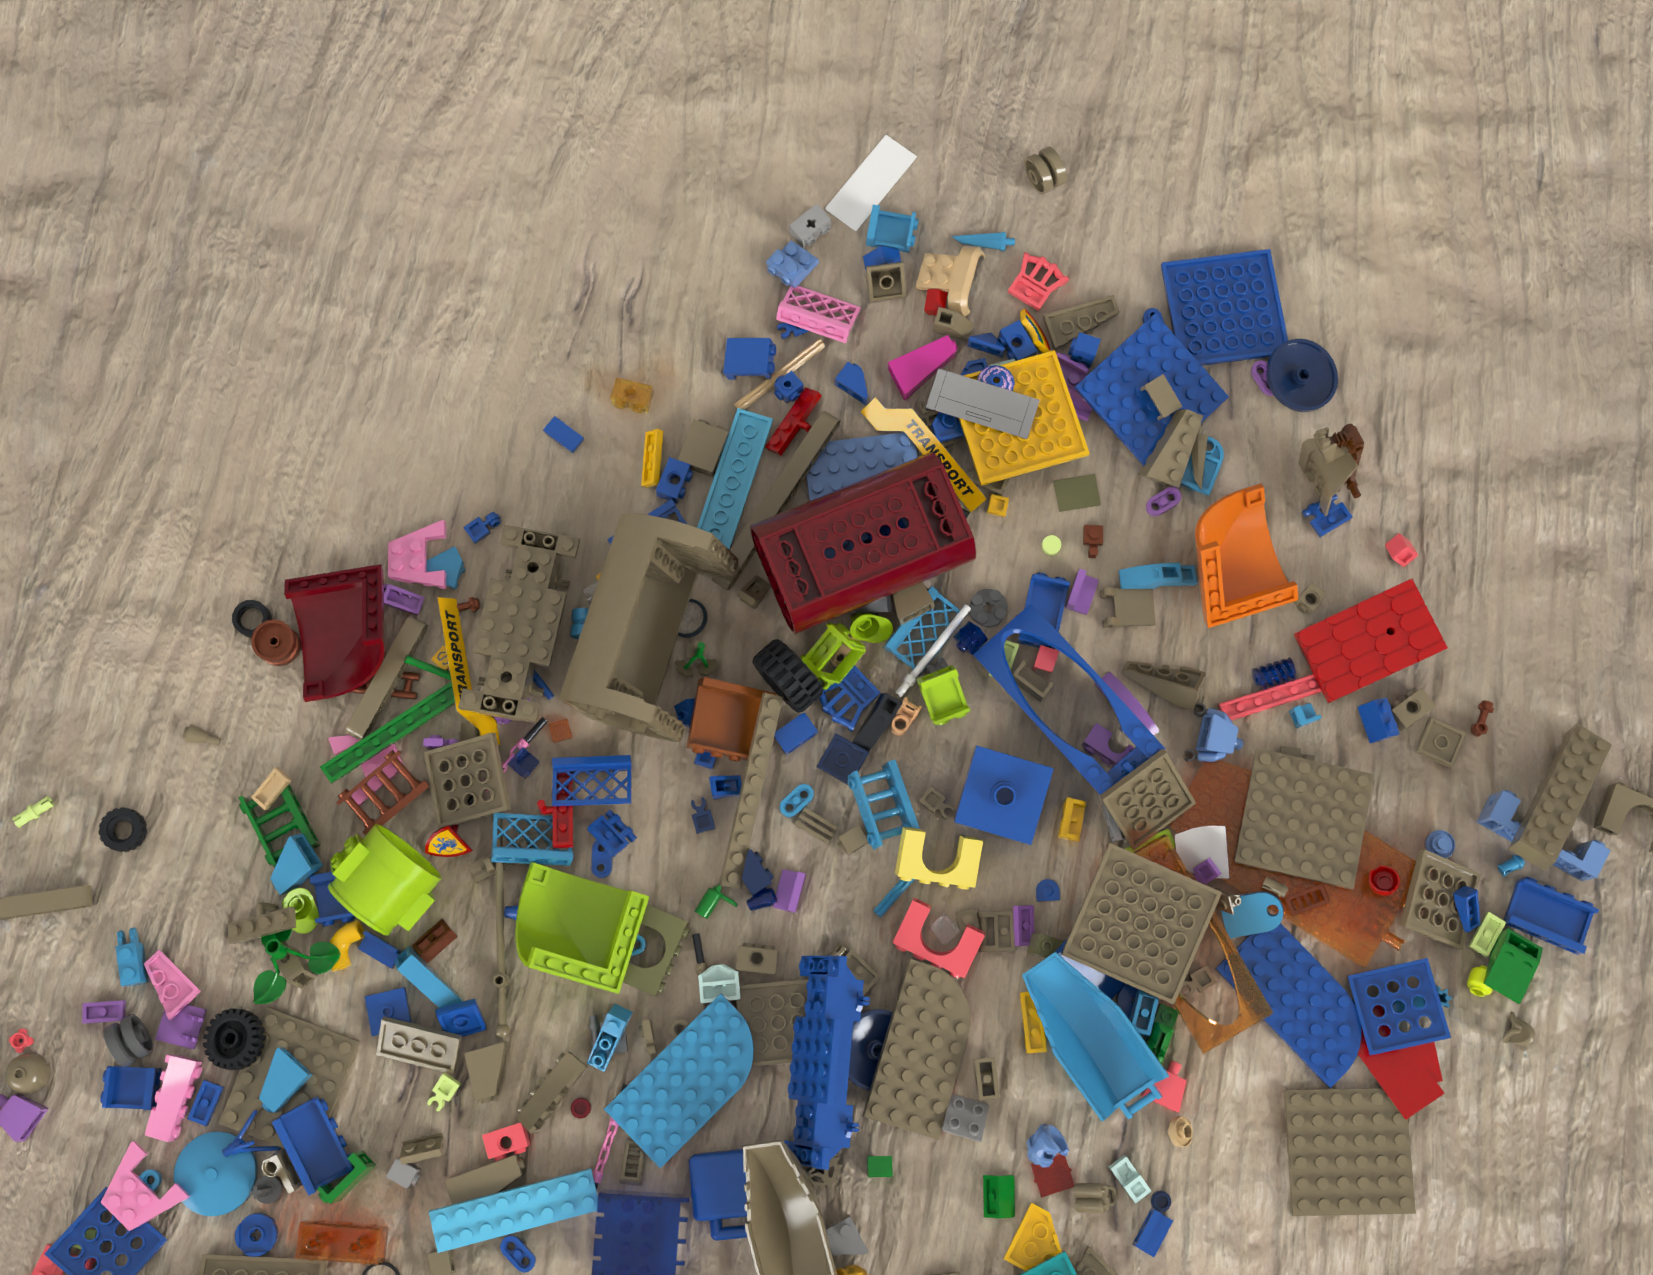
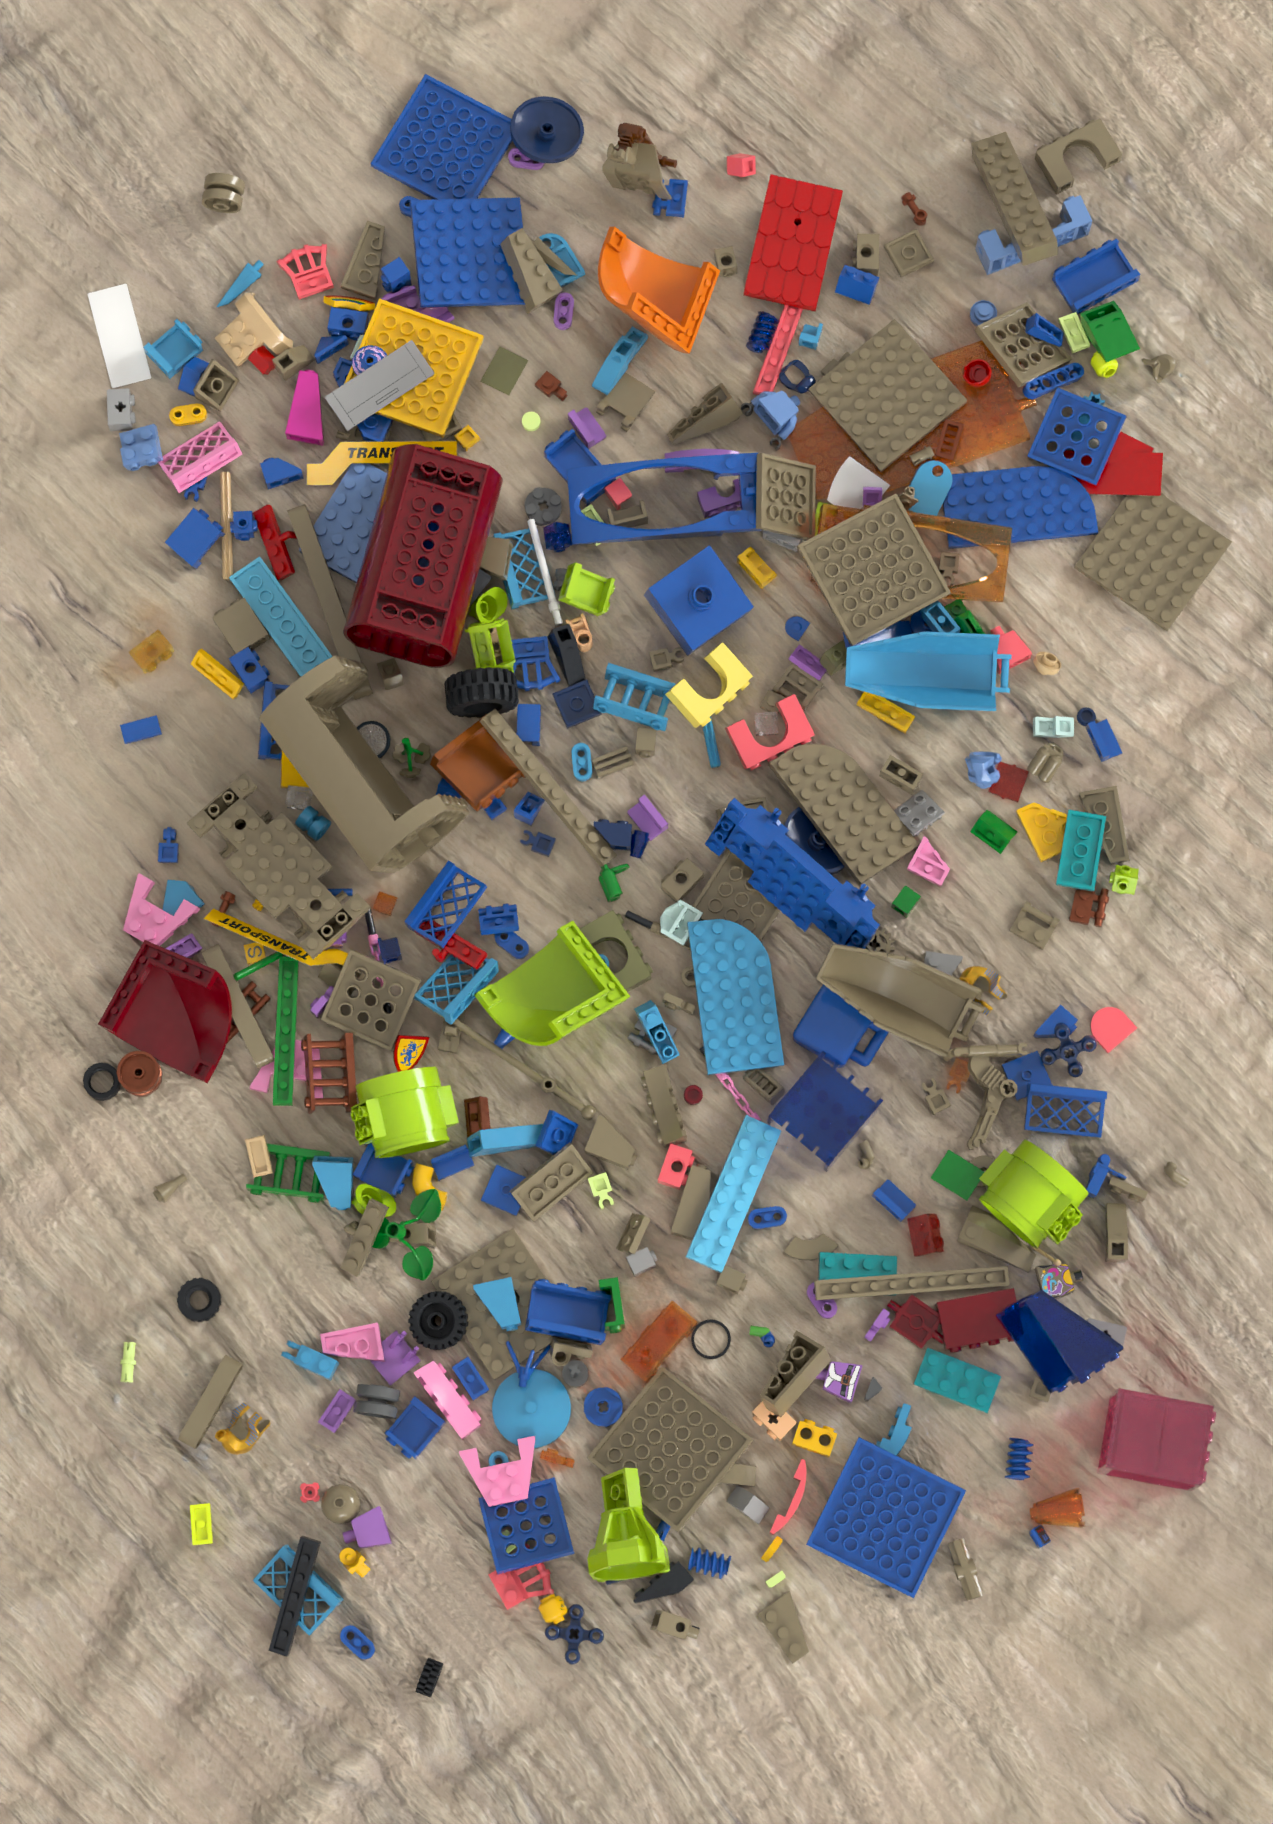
camera: 50 degrees left, 0 degrees up
dark tan panel [1140,374,1183,421] -> none
dark azure pin [1497,855,1525,876] -> none
none -> yellow plate [169,403,207,426]
none -> pearl gold piece [215,1402,270,1455]
none -> clear orange plate [540,1448,575,1468]
none -> dark blue piece [779,360,816,394]
none -> bright pink wing [907,837,950,887]
none -> blue beam [1022,363,1084,399]

